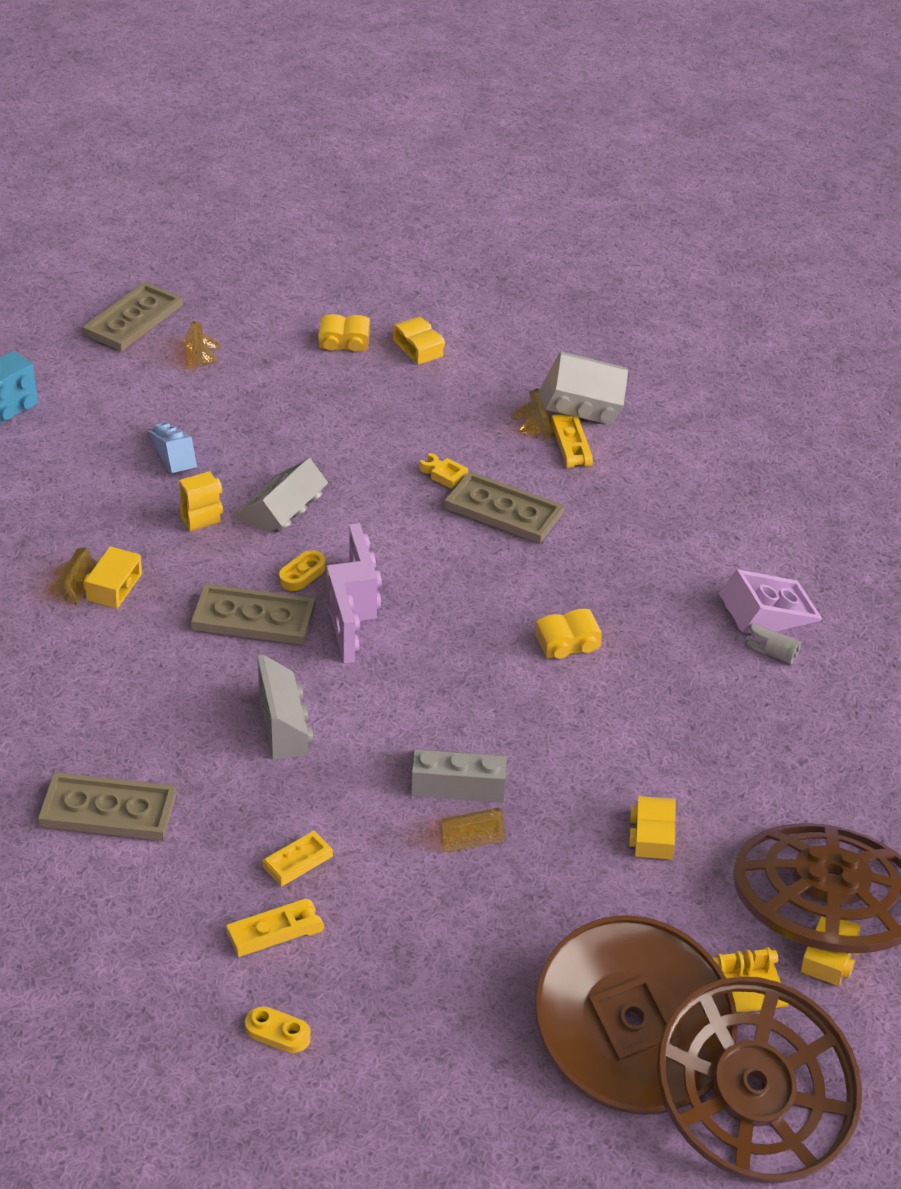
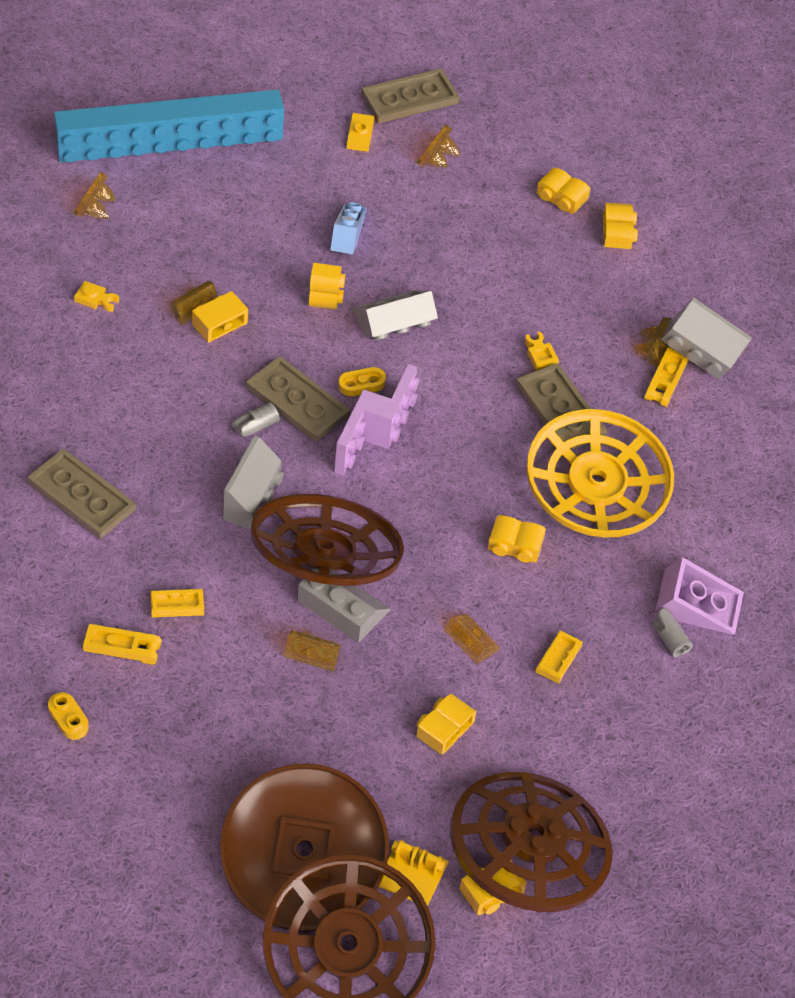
camera: 30 degrees right, 10 degrees up
none -> light grey hinge [231,402,280,437]
none -> reddish brown dish [250,494,404,586]
none -> yellow plate [347,113,375,152]
none -> clear yellow slope [444,614,501,664]
none -> yellow dish [526,409,674,538]
none -> yellow plate [535,630,583,684]

